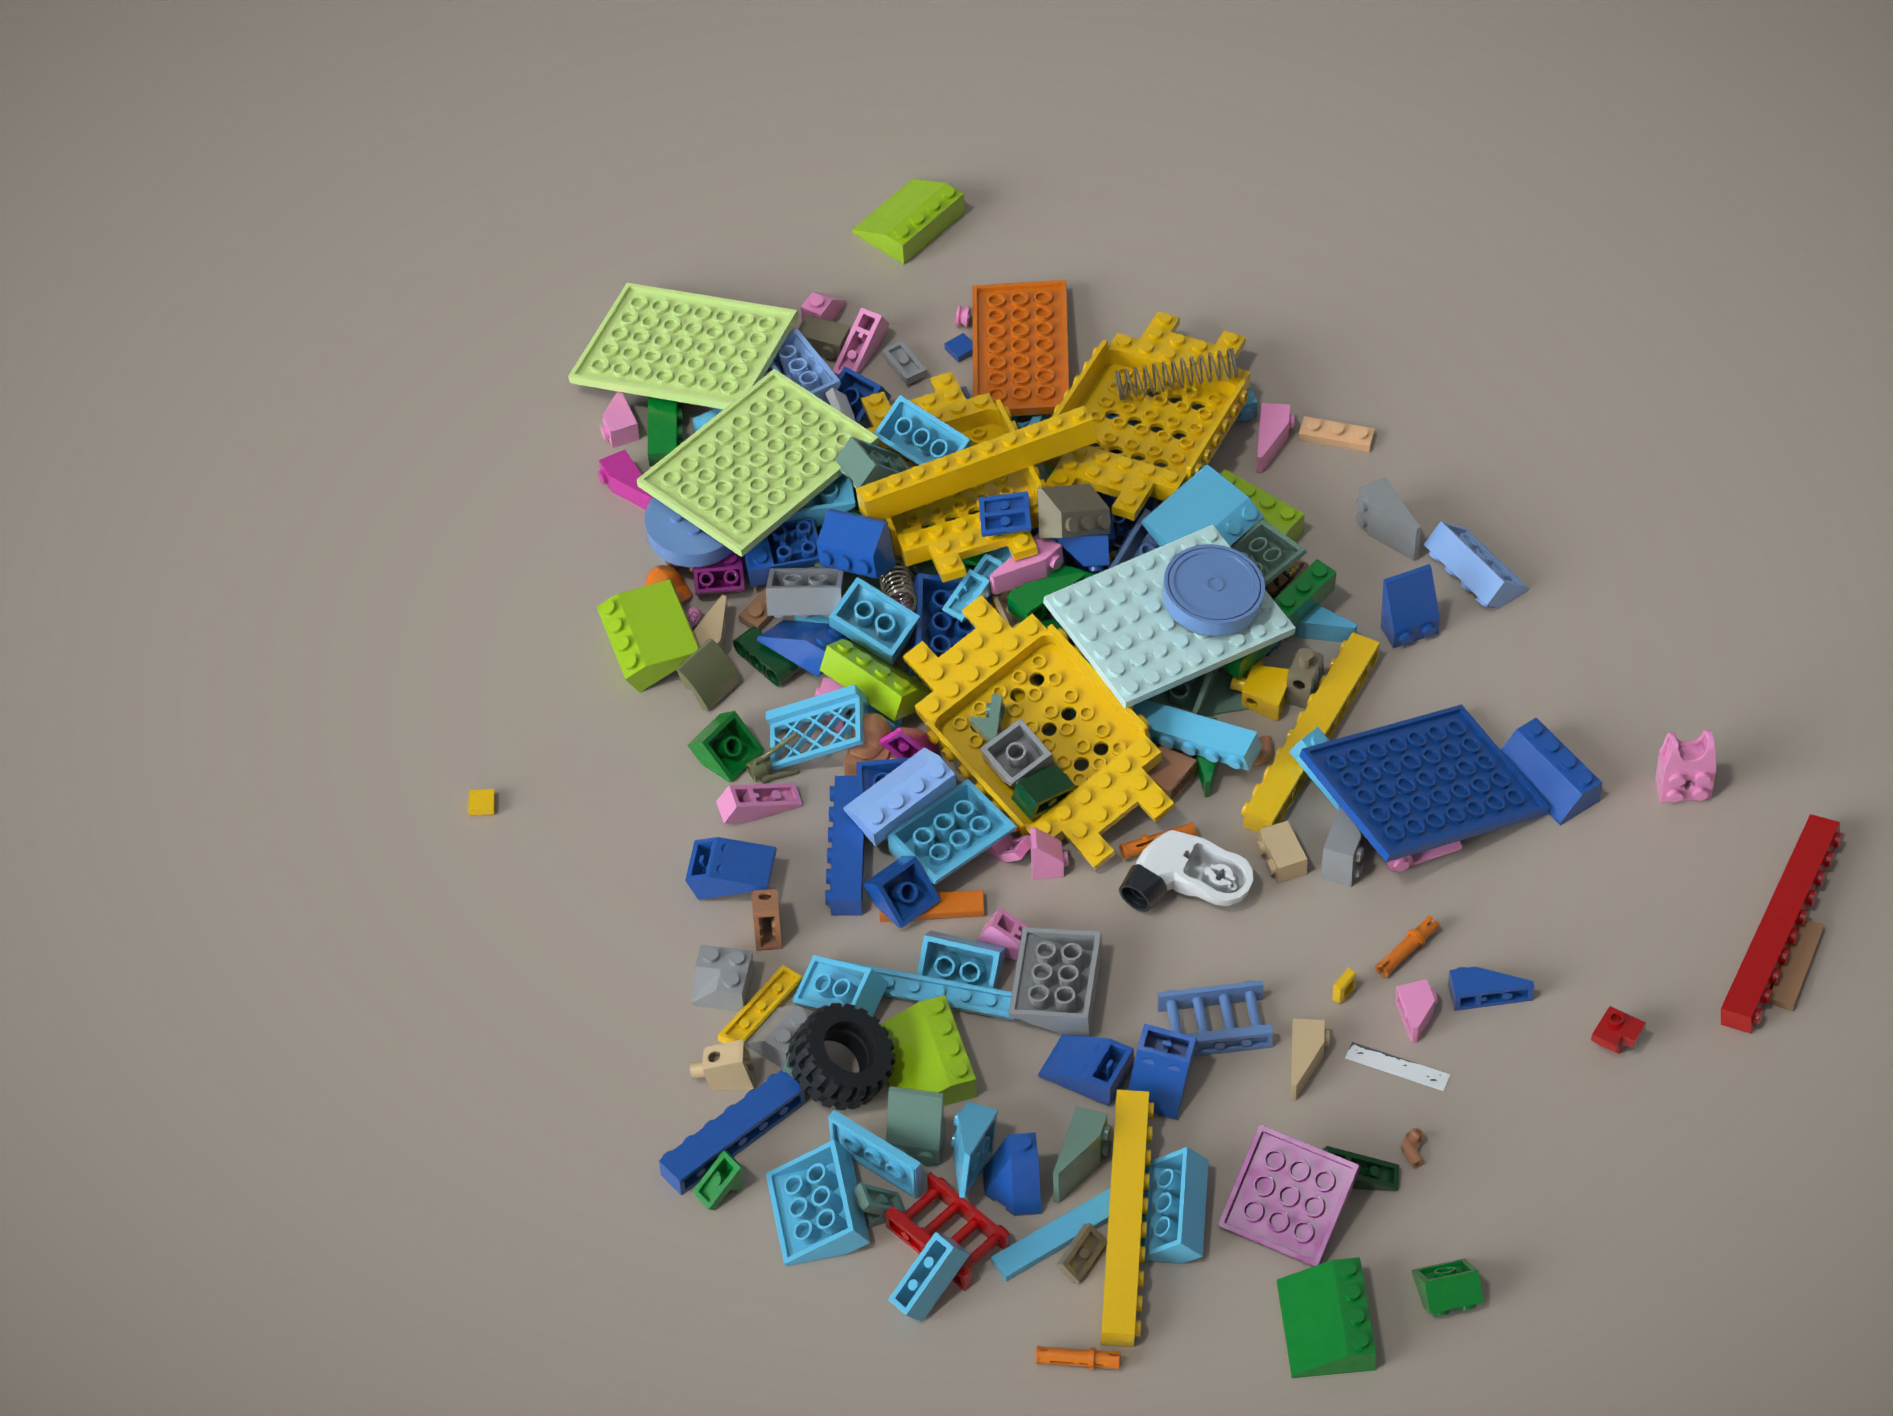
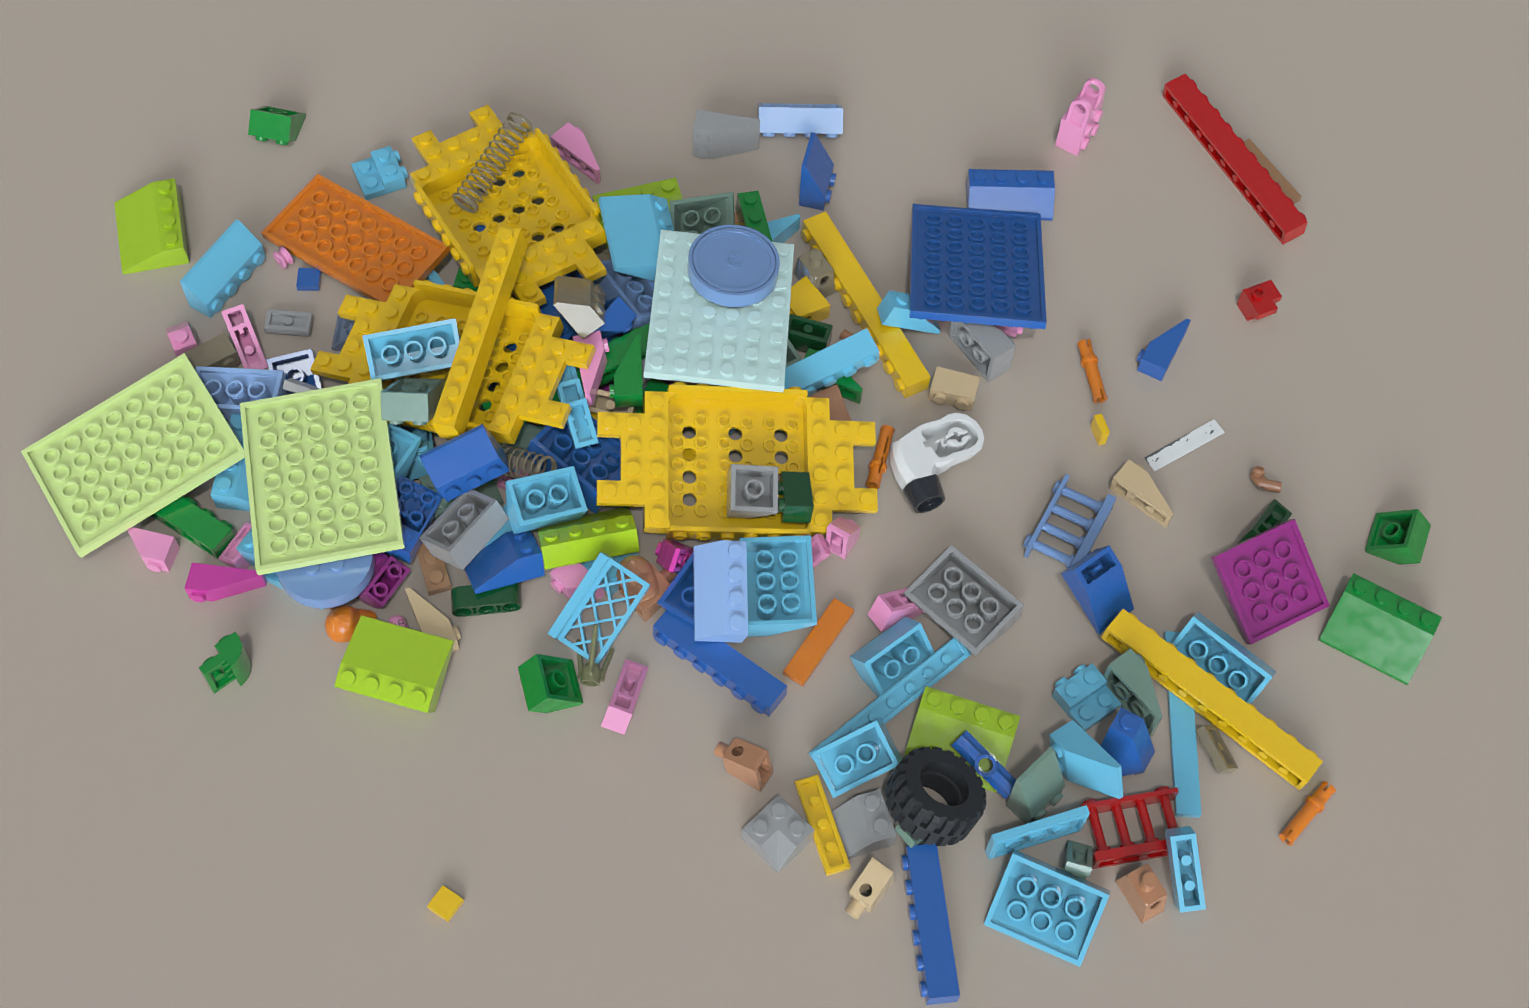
camera: 60 degrees left, 10 degrees up
olive slope [676,638,742,711] -> none
blue slope [685,837,777,900] -> none
green slope [692,1150,744,1210] -> none
blue slope [863,856,941,928] -> none
sand green slope [969,694,1005,743] -> none
blue slope [979,491,1032,537] -> none
blue slope [1038,1035,1134,1106] -> none
light nougat plate [1298,416,1375,452] -> none
bright pink slope [1395,979,1438,1043] -> none
none -> medium azure slope [180,219,266,318]
none -> green brick [198,632,252,694]
none -> green slope [248,106,306,145]
none -> medium azure plate [351,146,408,200]
none -> dark green brick [788,314,833,353]
none -> blue piece [951,730,1016,799]
none -> medium azure plate [1052,663,1122,732]
none -> nougat torso [1115,864,1168,923]

